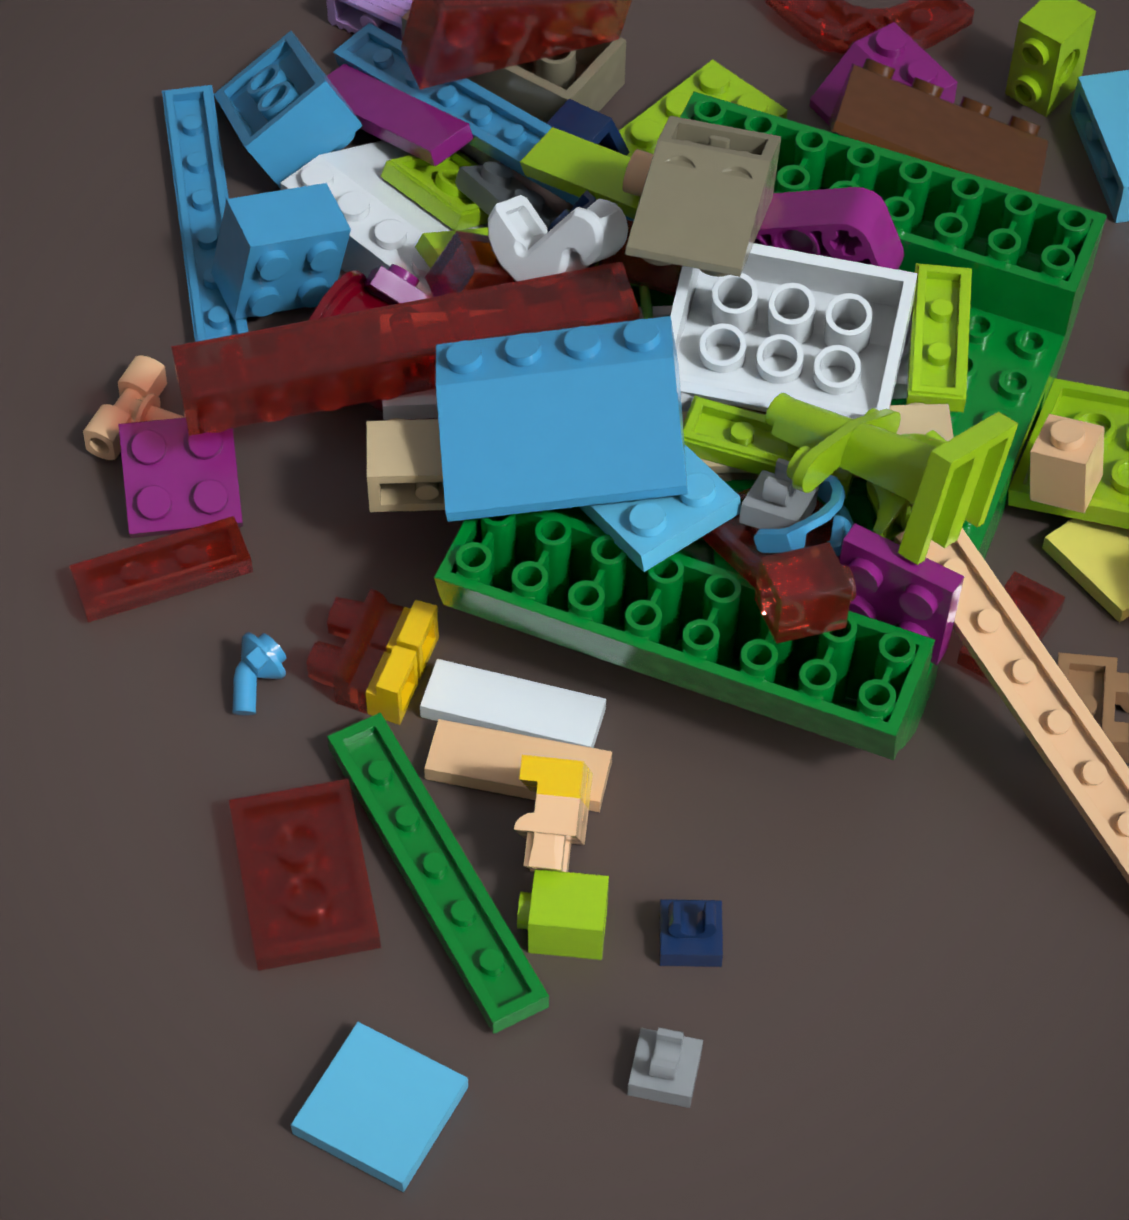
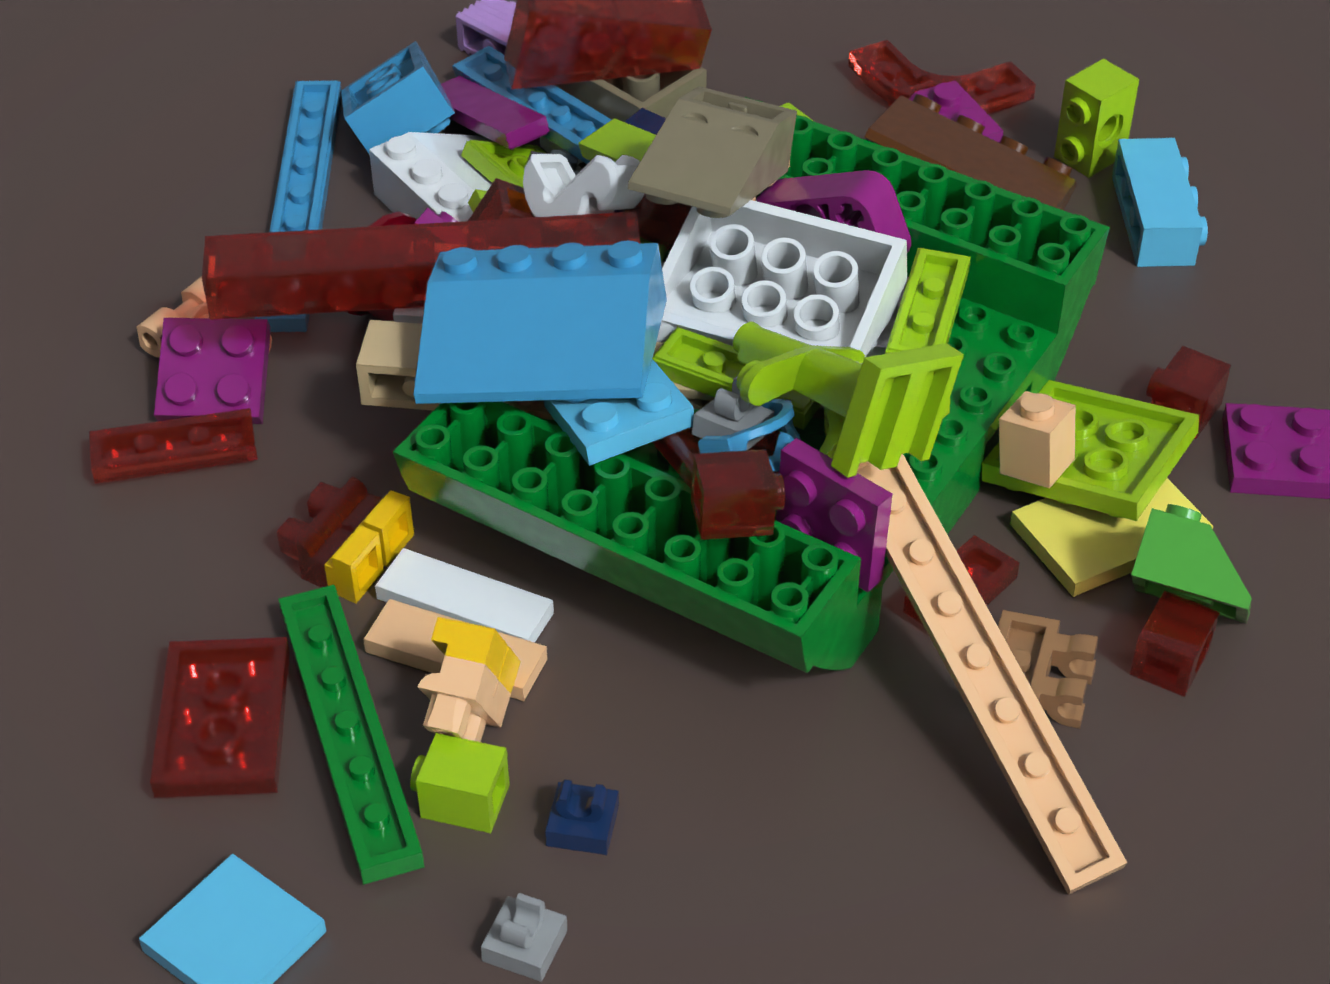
camera: 10 degrees right, 10 degrees down
dark azure brick [211,183,351,320] -> none
dark azure plate [232,632,287,715] -> none

